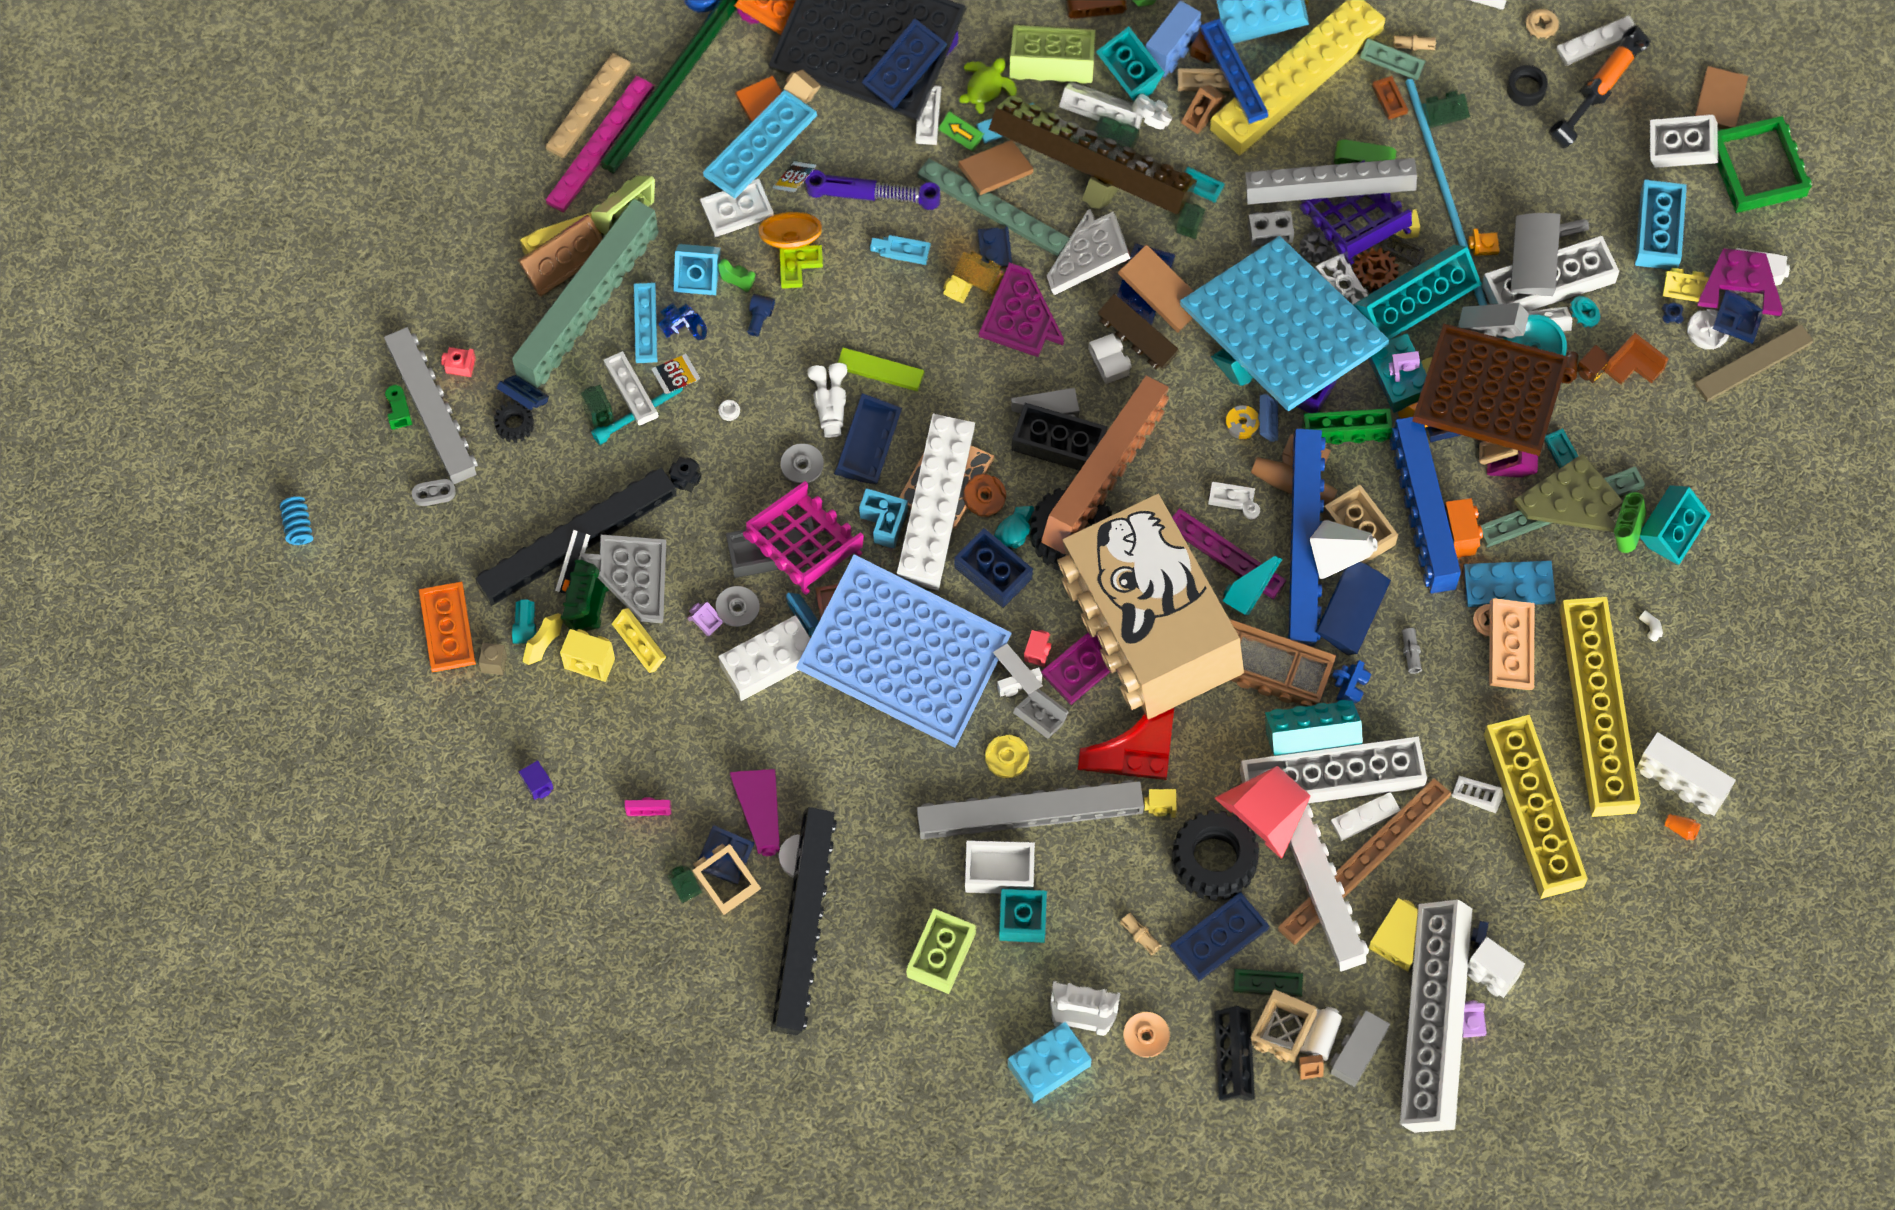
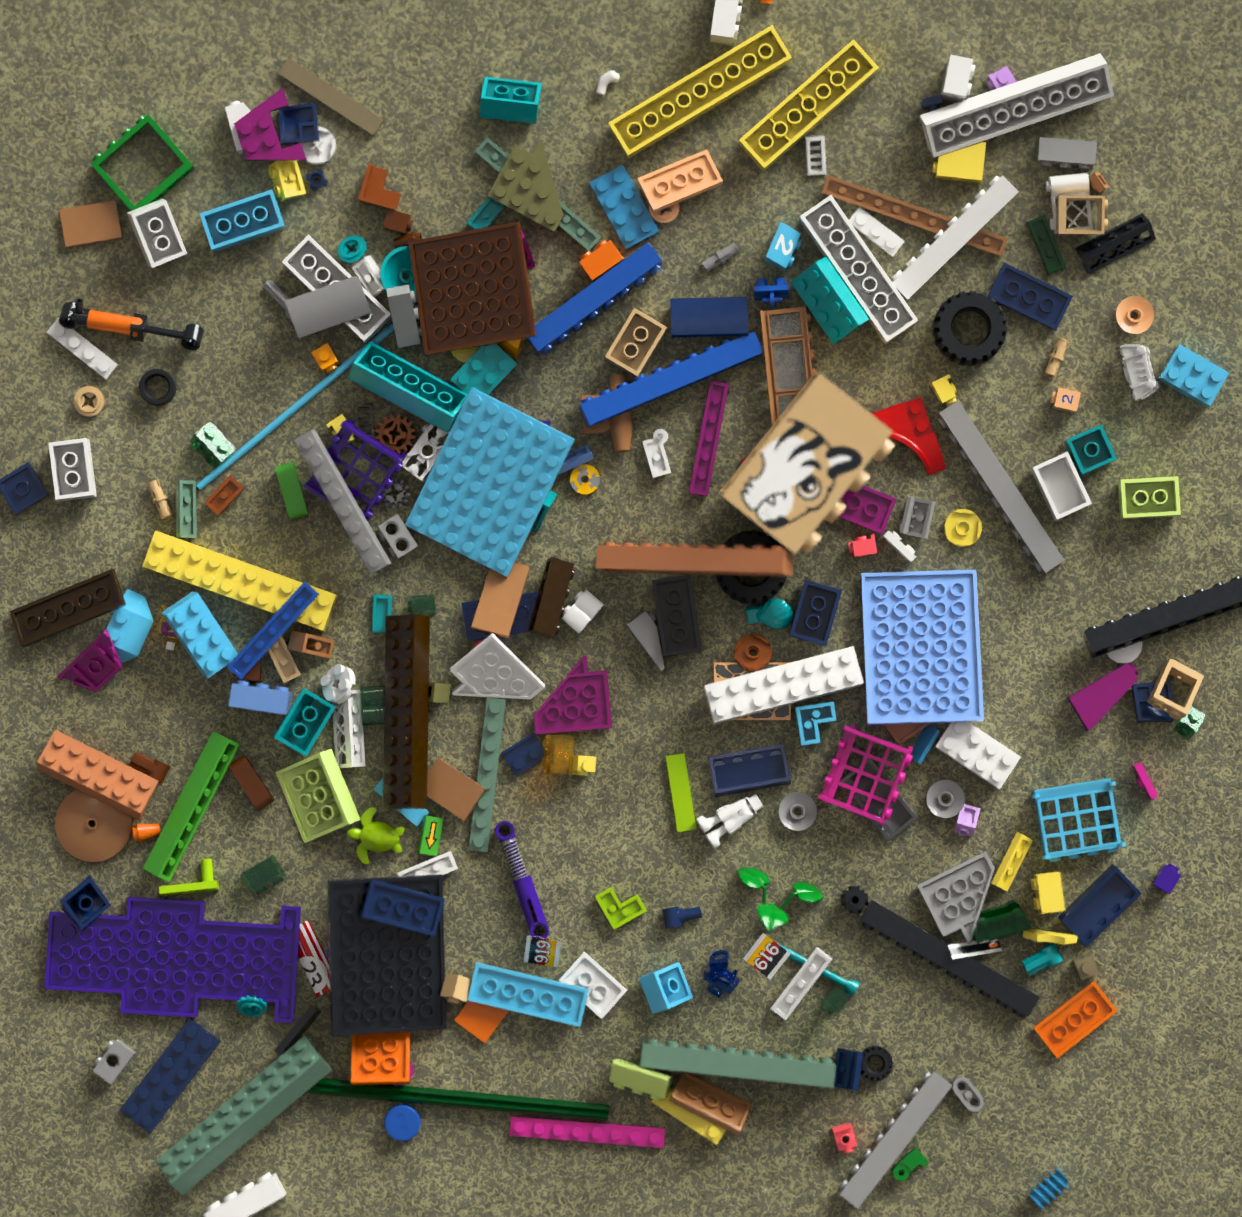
camera: 115 degrees left, 20 degrees up
tan plate [546,53,631,159] -> none
medium azure plate [634,283,658,363] -> none
bright green piece [718,259,755,292] -> none
white plate [719,400,740,421] -> none
light orange dish [758,212,822,249] -> none
medium azure hinge [870,235,930,265] -> none
white sticker [993,644,1043,695] -> none
coral wedge [1215,766,1311,859] -> none
teal slope [1223,556,1282,615] -> none
green brick [1302,409,1392,445] -> none
white slope [1310,520,1378,579] -> none
lavender bracket [1389,351,1420,382] -> none
bright green beam [1614,492,1647,553] -> none
none -> plant [736,868,824,932]
none -> medium azure slope [764,222,802,271]
none -> medium azure window [1031,778,1126,862]
none -> light nougat brick [1050,388,1081,413]
none -> dark blue slope [1057,864,1142,947]

